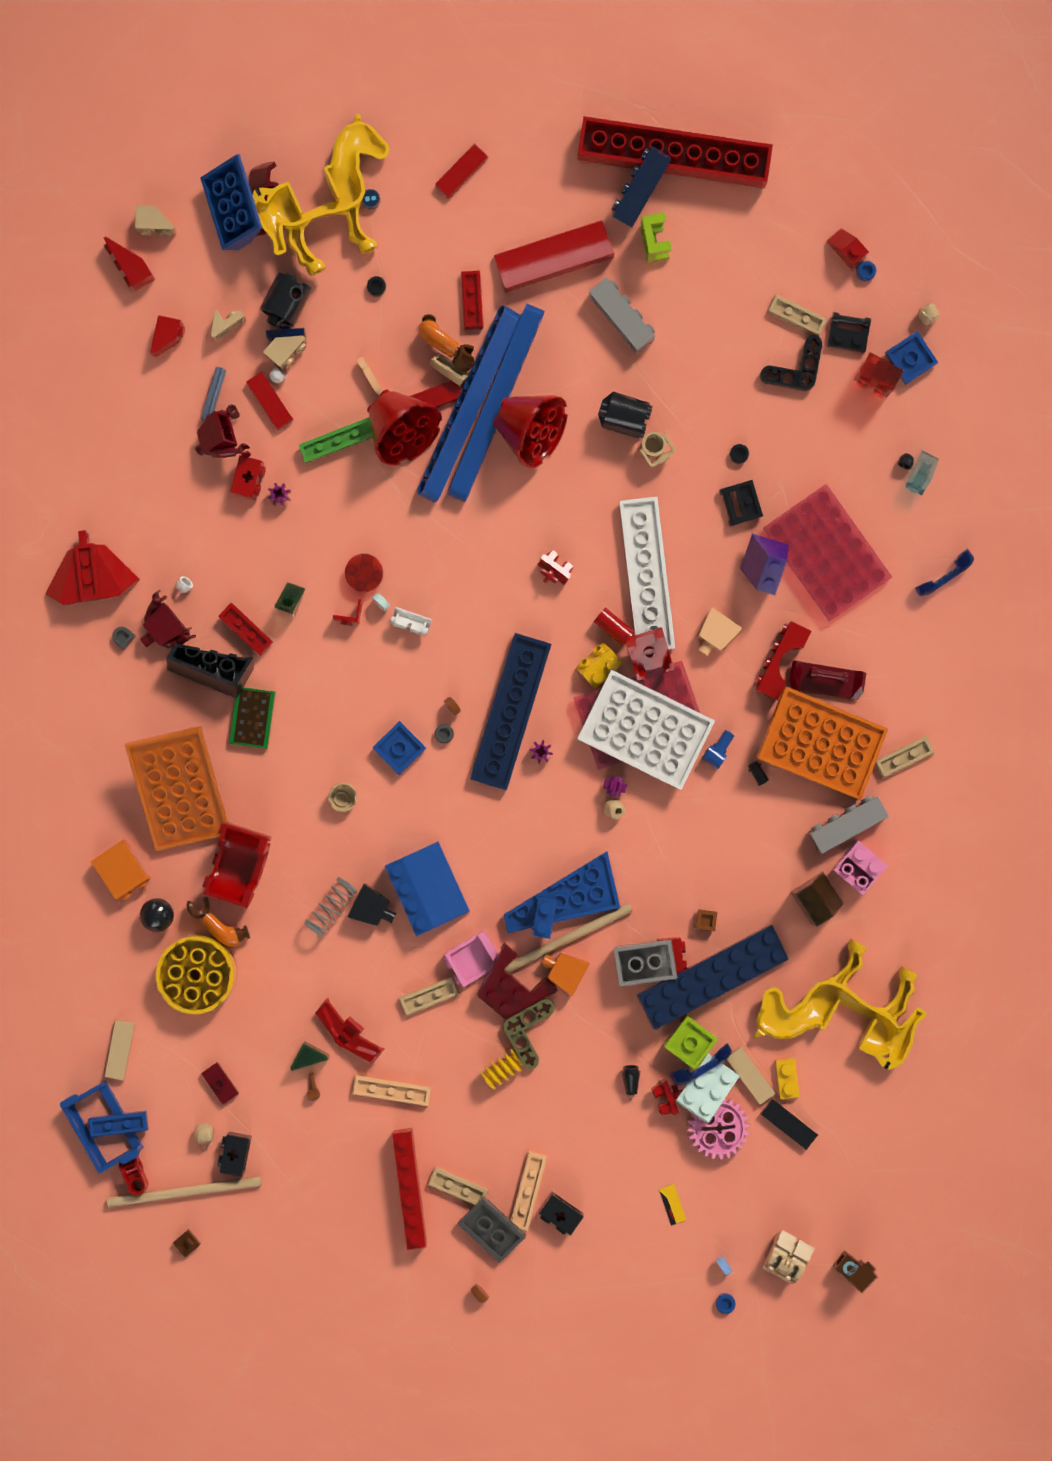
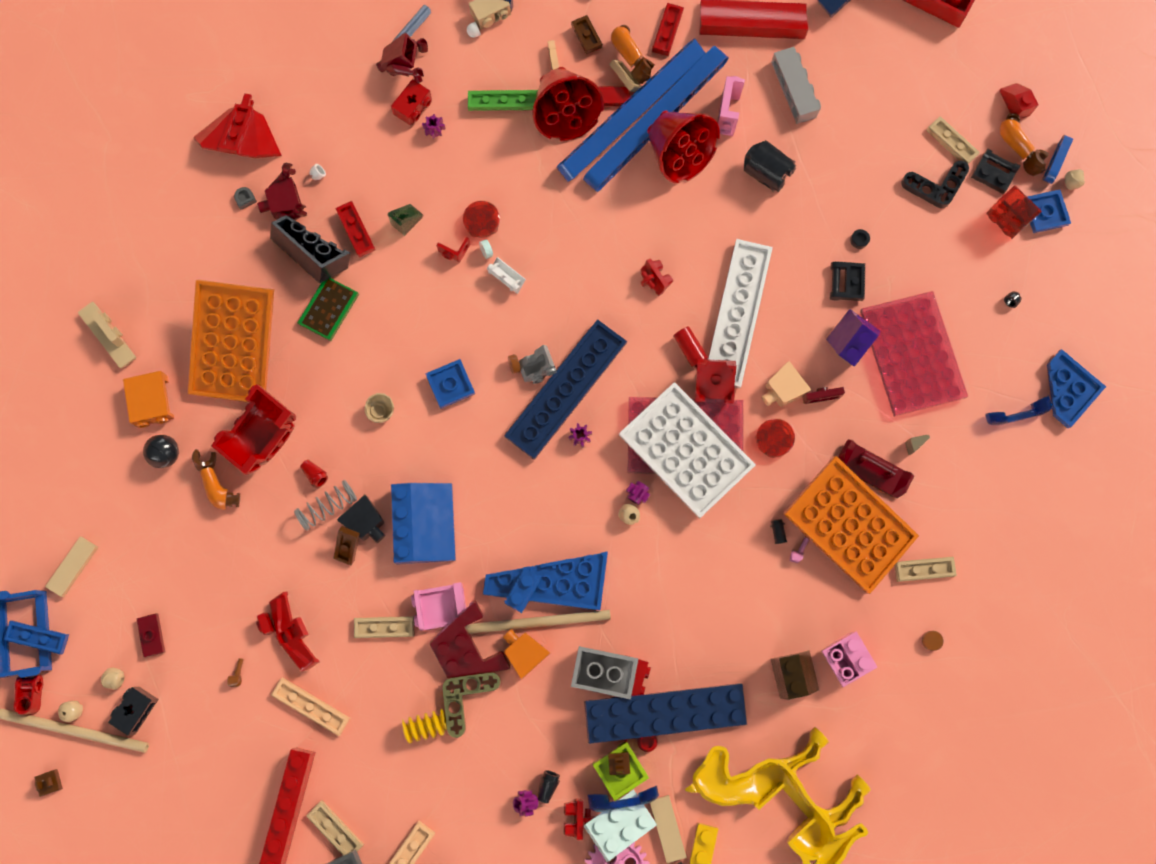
camera: 15 degrees right, 10 degrees down
yellow brick [156,935,236,1014] -> none
red tile [246,371,294,430] -> none
clear green slope [290,1041,330,1071] -> none
dark grey tile [435,724,454,744] -> none
yellow bracket [575,643,623,689] -> none
tan piece [639,432,675,467] -> none
lime panel [640,212,672,263] -> none
dark orange plate [695,909,718,931] -> none
blue pin [702,730,734,769] -> none
red arch [755,621,812,701] -> none
light grey brick [808,795,889,854] -> none
blue tile [856,261,876,281] -> none
clear light blue slope [905,450,939,495] -> none
none -> tan piece [58,700,83,722]
none -> tan bracket [78,302,136,369]
none -> red plate [256,613,276,635]
none -> red cone [300,459,328,487]
none -> reddish brown plate [333,526,360,566]
none -> magenta gear [513,790,538,817]
none -> light grey cylinder [519,345,557,384]
none -> reddish brown plate [571,15,603,55]
none -> reddish brown tile [608,752,630,775]
none -> red plate [637,736,658,752]
none -> bright pink panel [717,76,745,136]
none -> clear red tile [755,419,795,458]
none -> bright pink hand [790,538,809,563]
none -> dark red plate [802,387,845,404]
none -> dark tan slope [905,435,930,455]
none -> dark orange tile [922,631,944,651]
none -> piece [1000,113,1049,176]
none -> blue beam [1042,135,1073,184]
none -> blue plate [1047,349,1106,429]

